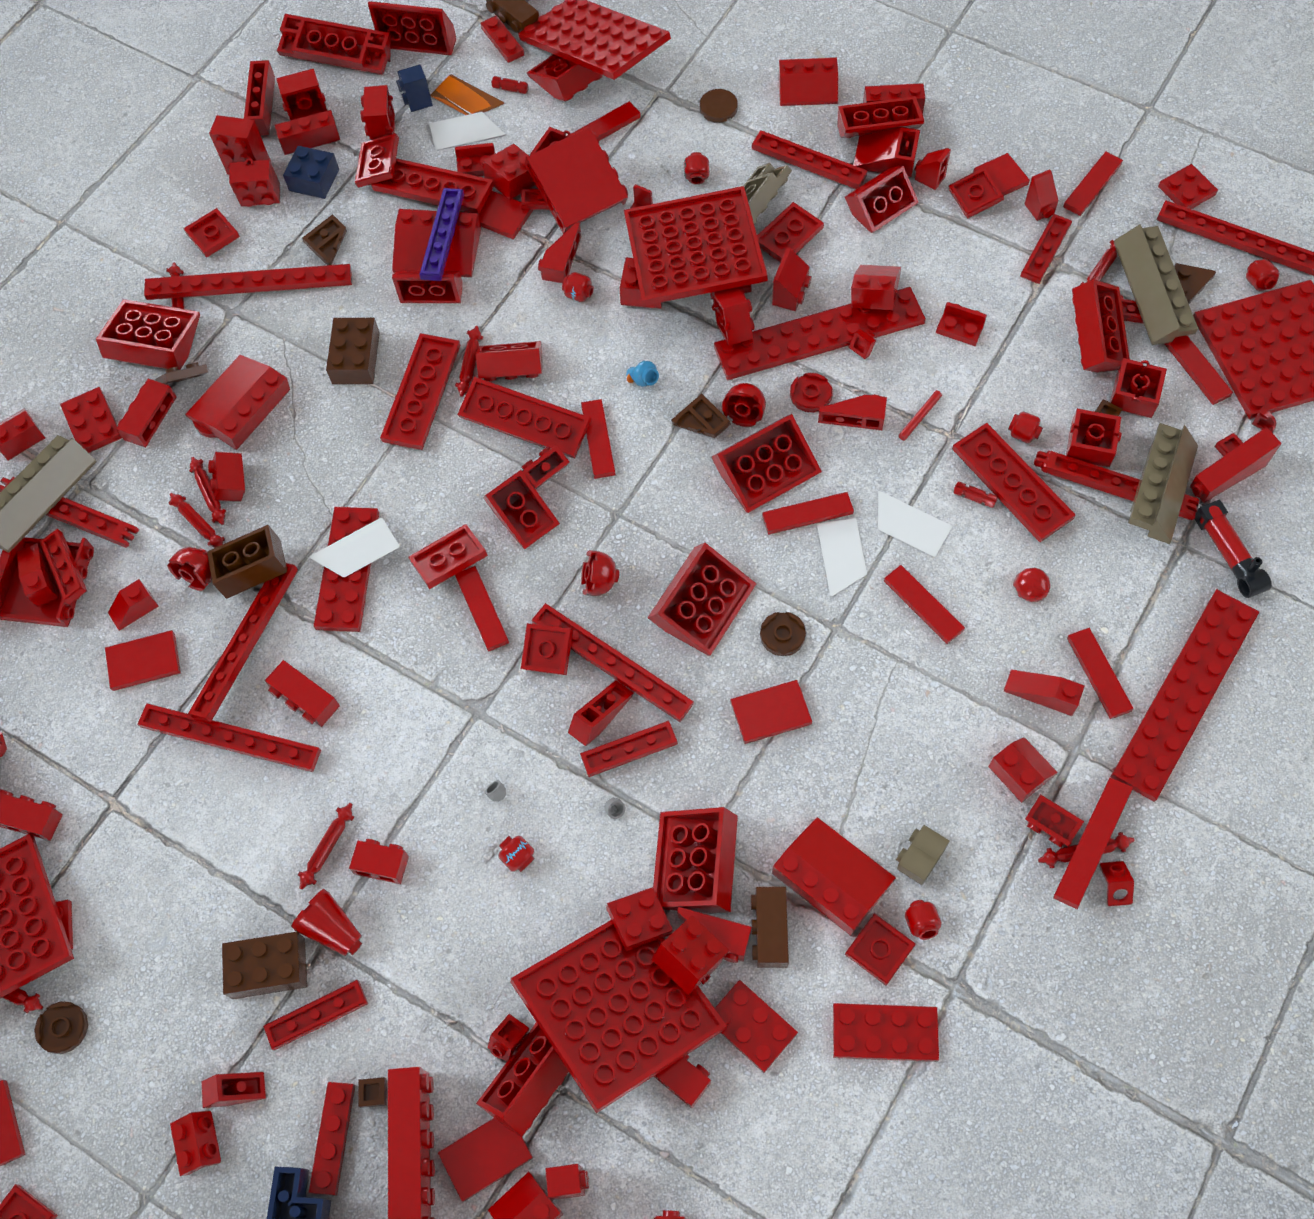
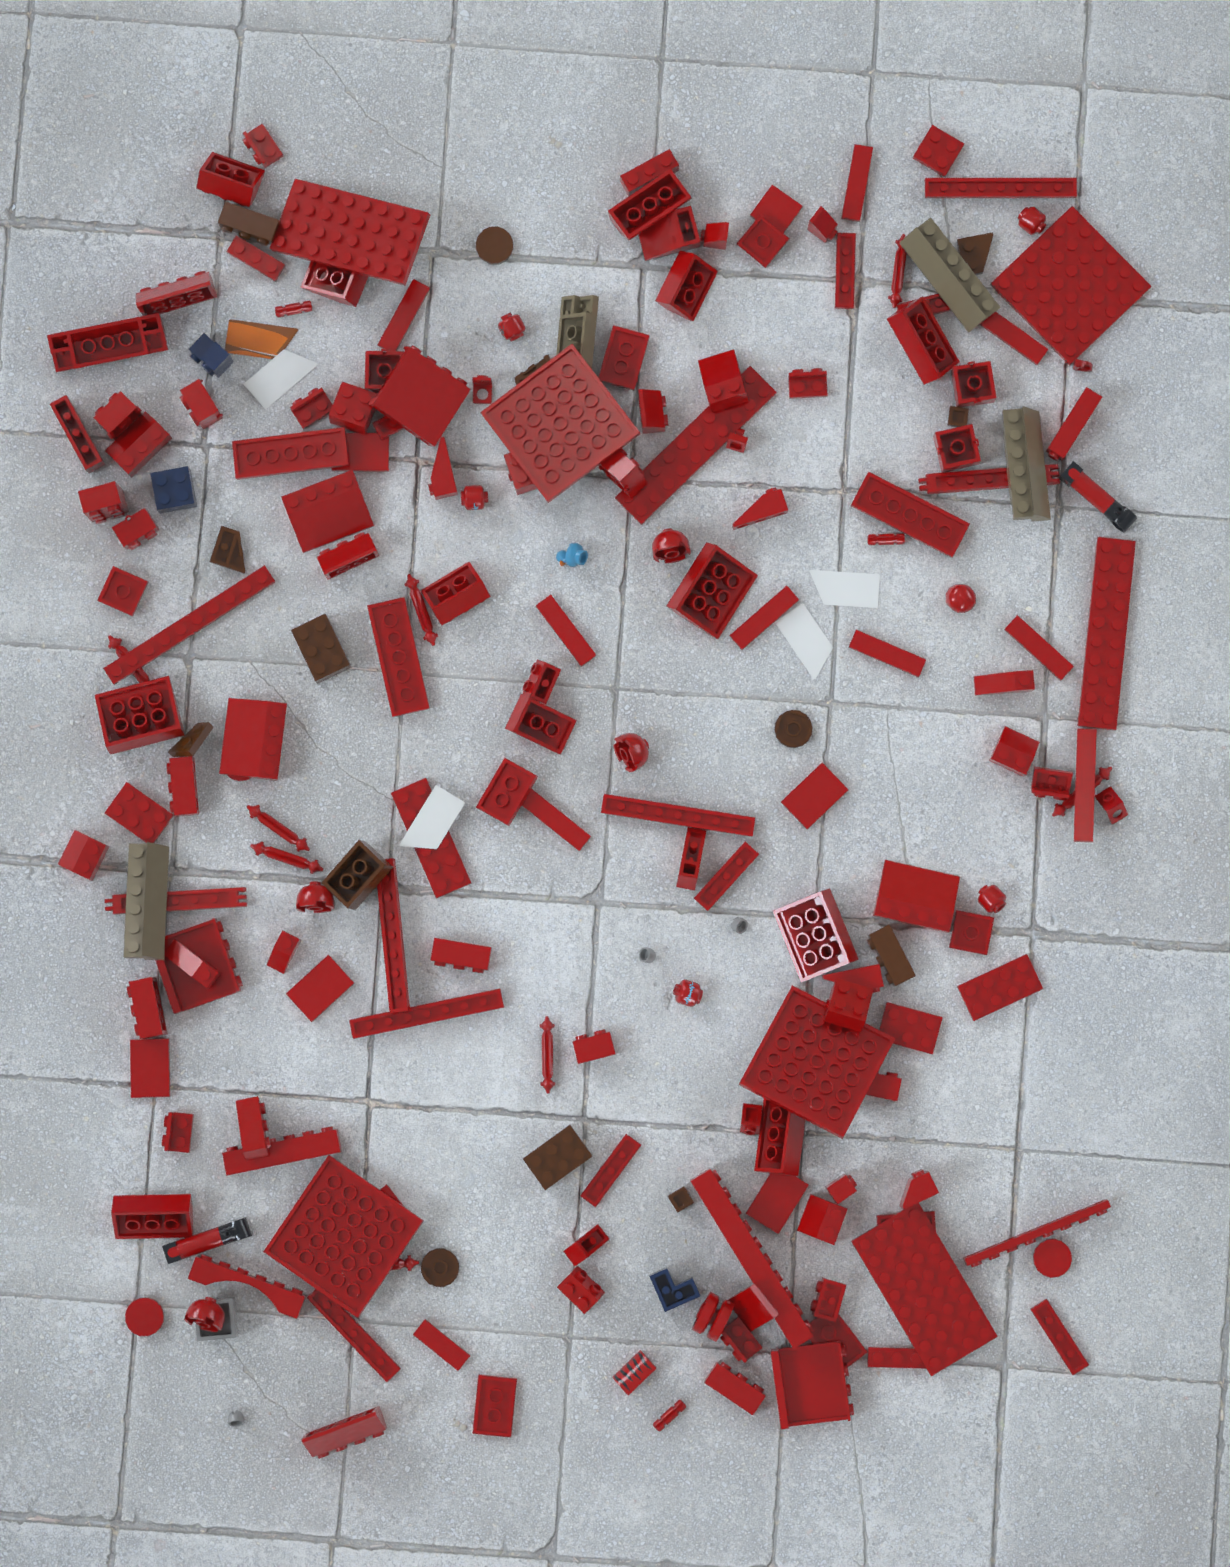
camera: 30 degrees left, 20 degrees up
red tile [40,529,87,604] -> none
red brick [208,452,245,502] -> none
red cone [291,889,363,956] -> none
red plate [308,1082,356,1196] -> none
red tile [355,133,399,188] -> none
dark purple tile [419,188,464,281] -> none
red plate [457,377,591,459] -> none
red plate [520,623,573,675] -> none
red plate [606,887,673,951] -> none
red slope [647,542,757,656] -> none
reddish brown wing [671,394,731,438] -> none
red plate [752,130,868,189] -> none
red slope [778,57,838,106] -> none
red tile [790,373,833,413] -> none
dark tan brick [896,825,950,885] -> none
red bar [898,390,942,441] -> none
red head [1008,411,1043,443] -> none
red tile [1214,433,1243,456] -> none

